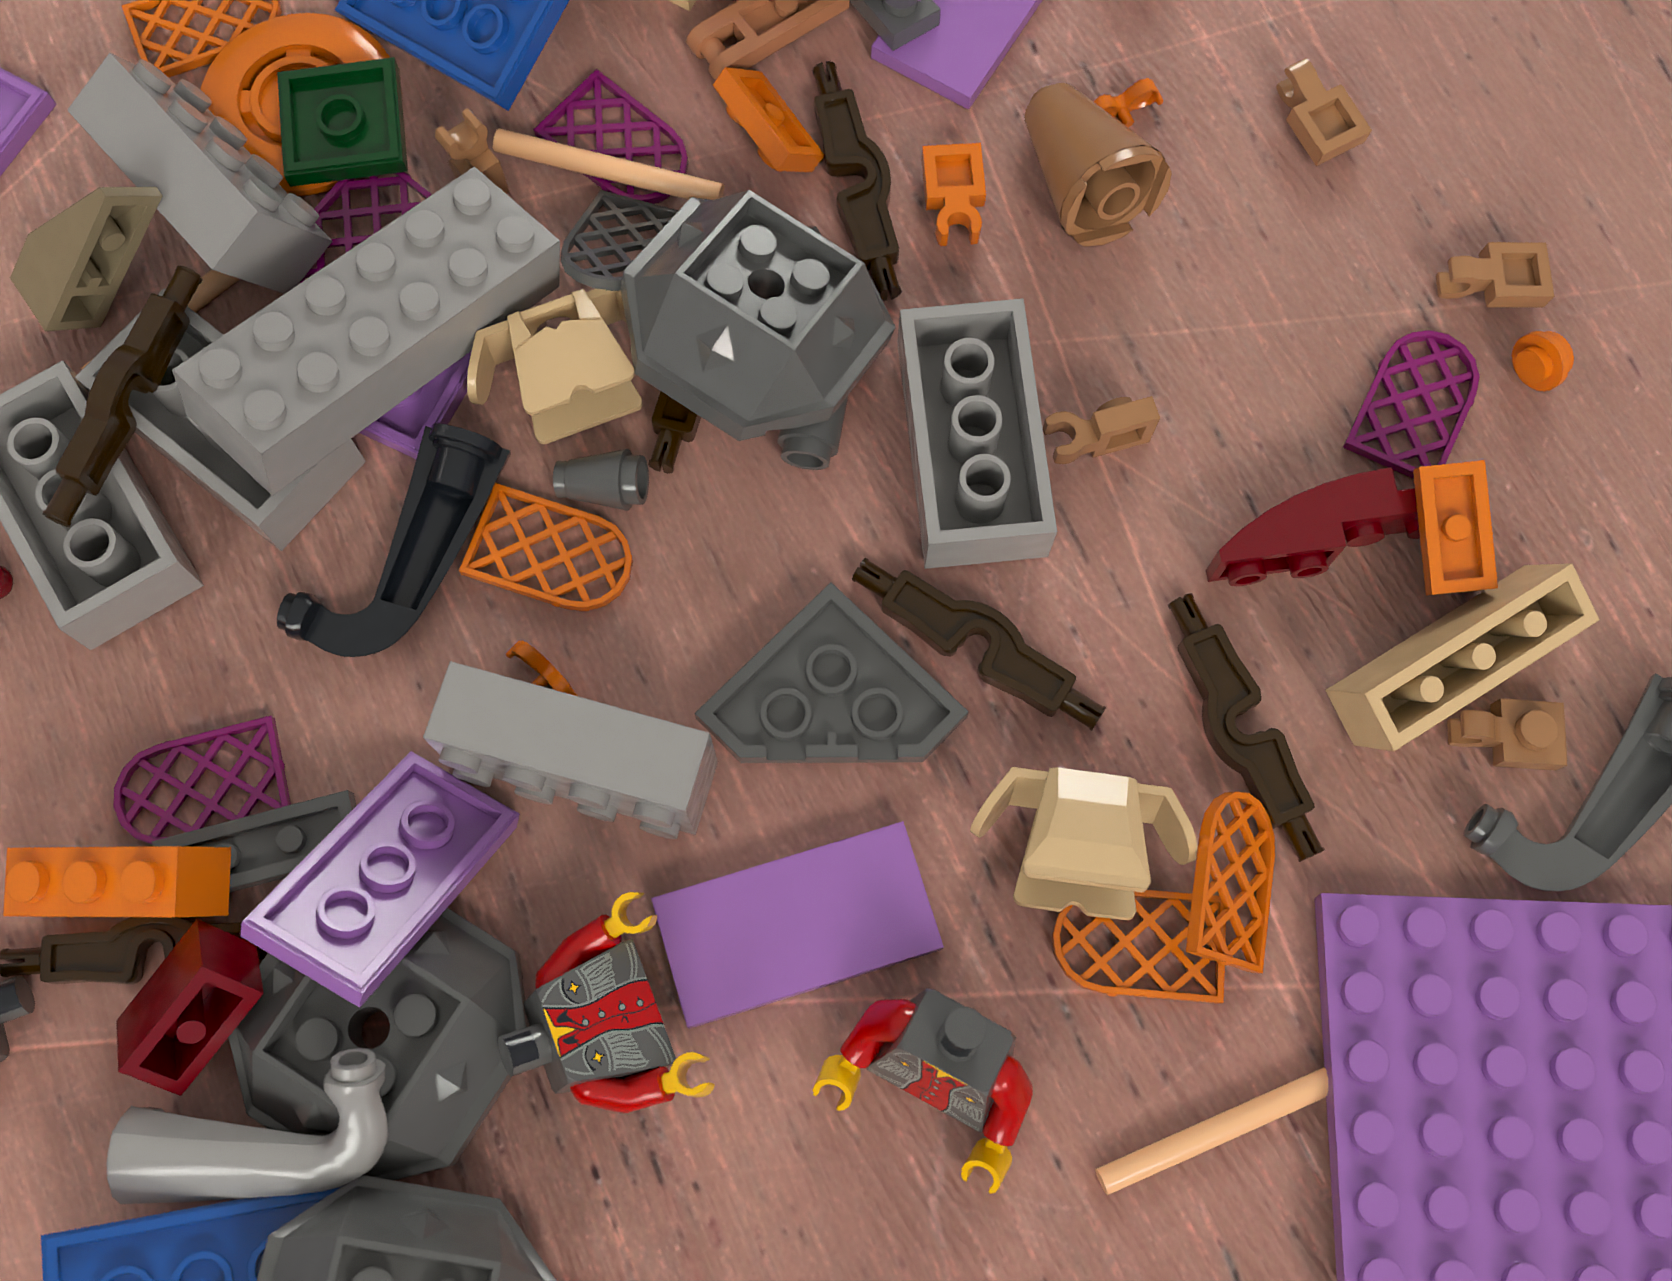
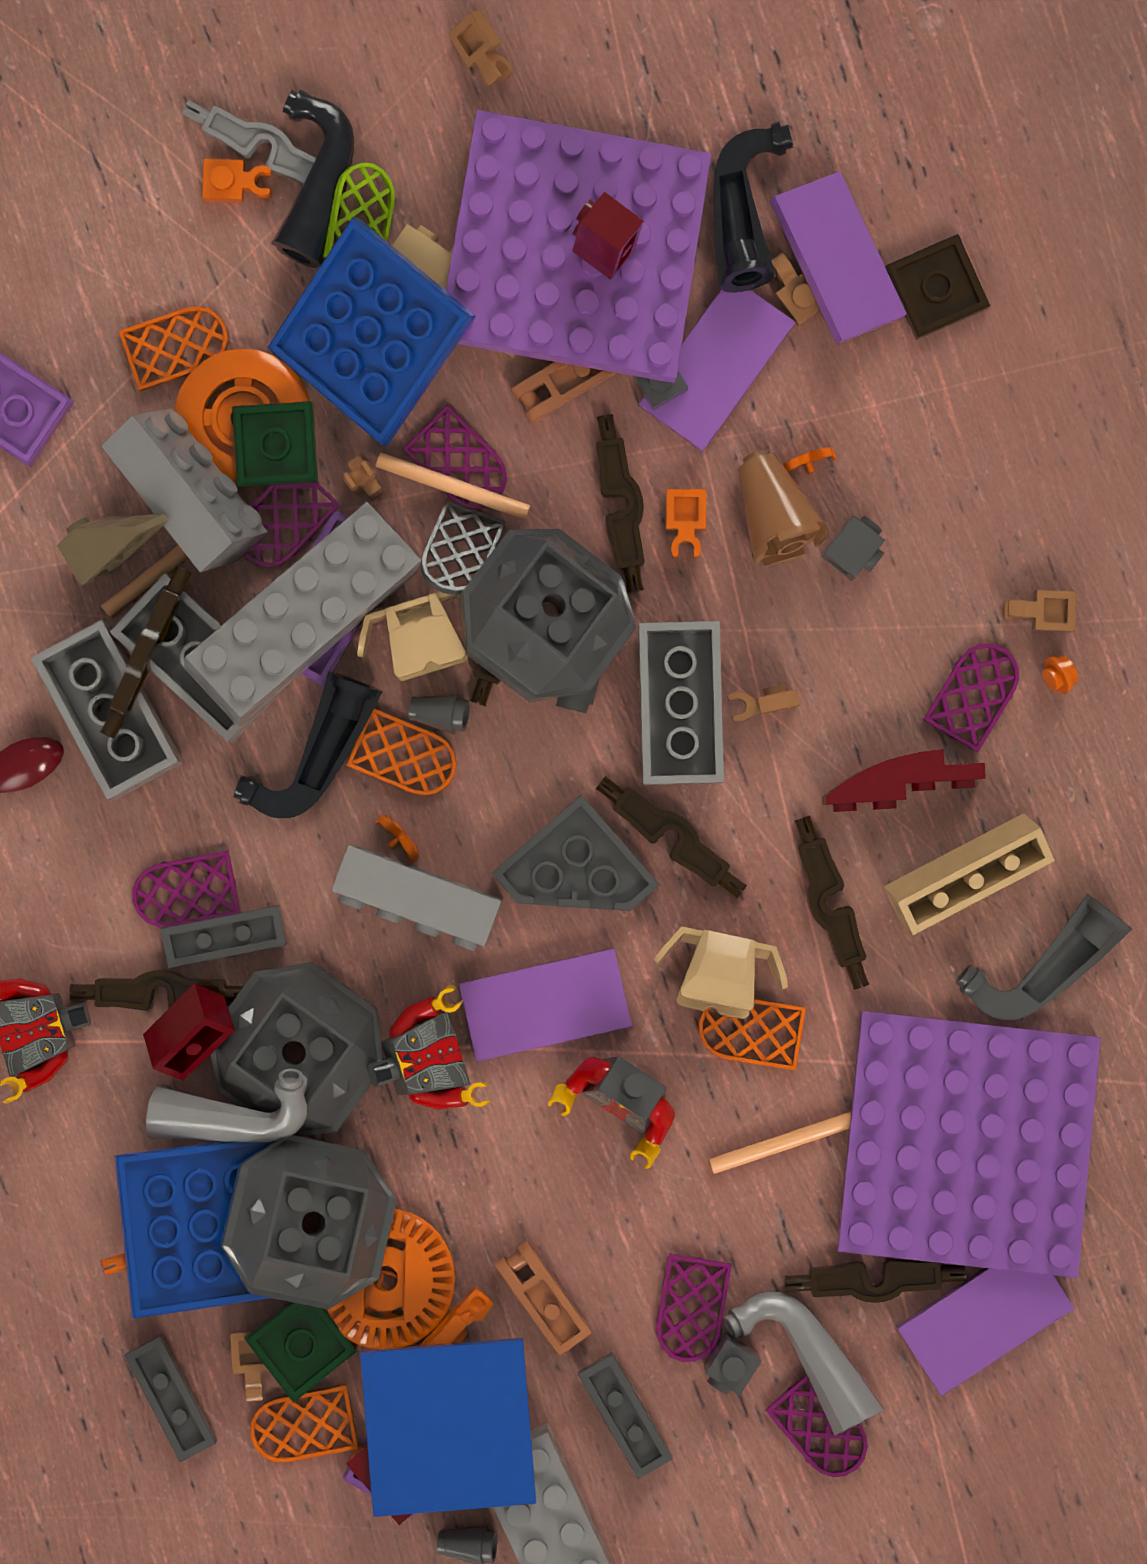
camera: 10 degrees right, 15 degrees up
orange brick [3,846,231,918] -> none
medium lavender tile [241,751,520,1008] -> none
orange plate [713,67,825,172] -> none
orange window [1186,792,1275,974] -> none
medium nougat plate [1276,58,1372,166] -> none
orange panel [1413,460,1498,596] -> none
medium nougat plate [1447,698,1567,771] -> none
none -> dark grey brick [821,515,885,581]

